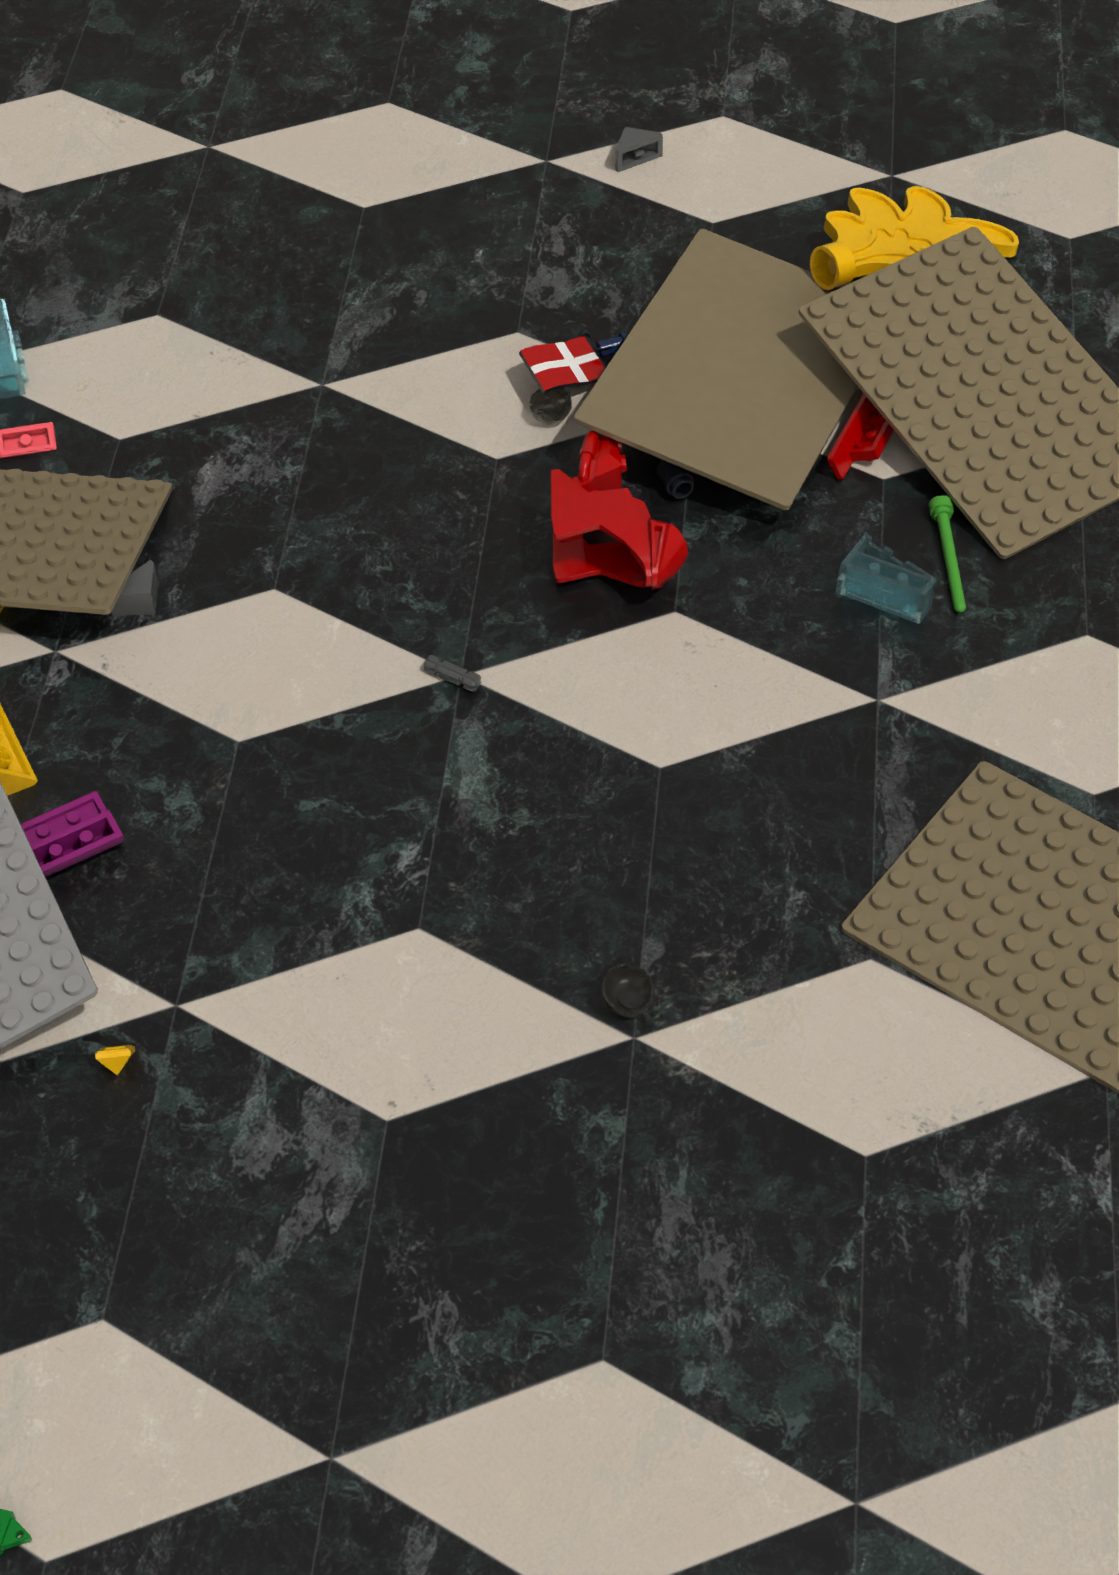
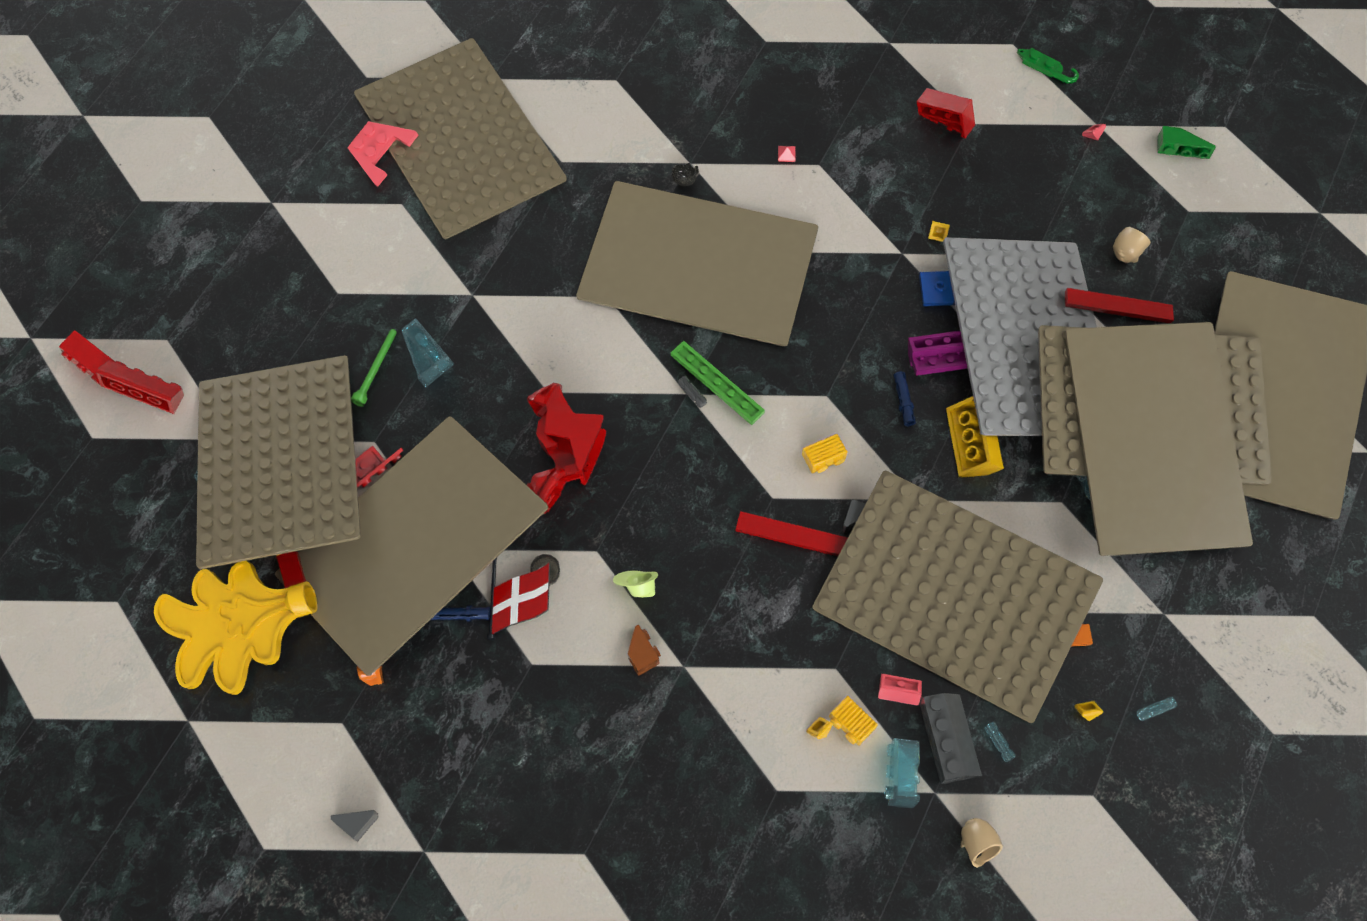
camera: 160 degrees left, 15 degrees up
none -> dark tan baseplate [576,181,818,347]
none -> yellowish green piece [613,571,658,598]
none -> dark orange slope [628,625,661,676]
none -> bright green plate [671,341,765,425]
none -> red tile [735,511,848,556]
none -> coral slope [778,146,795,162]
none -> yellow brick [802,434,847,473]
none -> yellow slope [806,717,833,739]
none -> yellow brick [829,695,878,746]
none -> dark blue pin [893,371,916,426]
none -> red wedge [917,88,975,139]
none -> blue plate [919,271,955,306]

